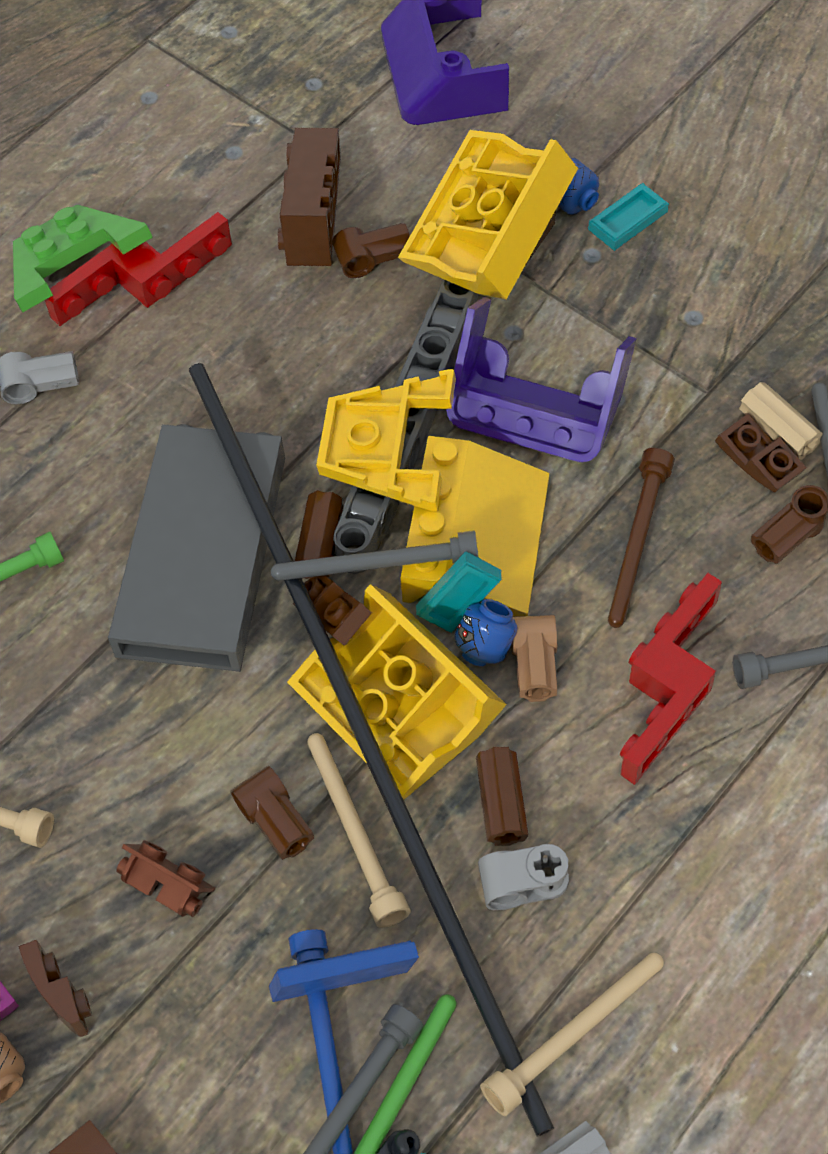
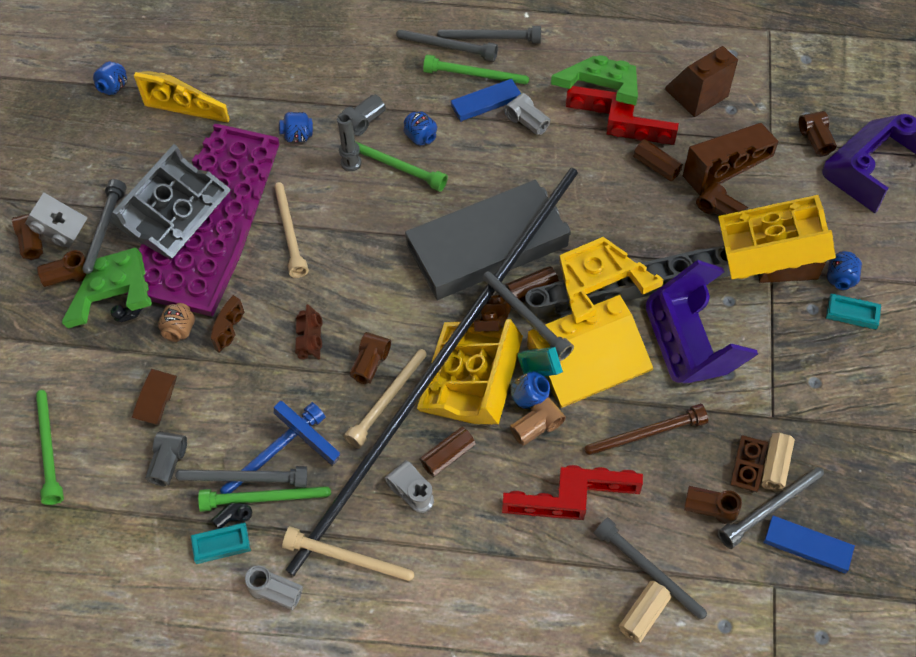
camera: 55 degrees right, 0 degrees up
none -> reddish brown axle [633,139,683,181]
none -> reddish brown slope [665,46,738,117]
none -> reddish brown piece [798,111,837,157]

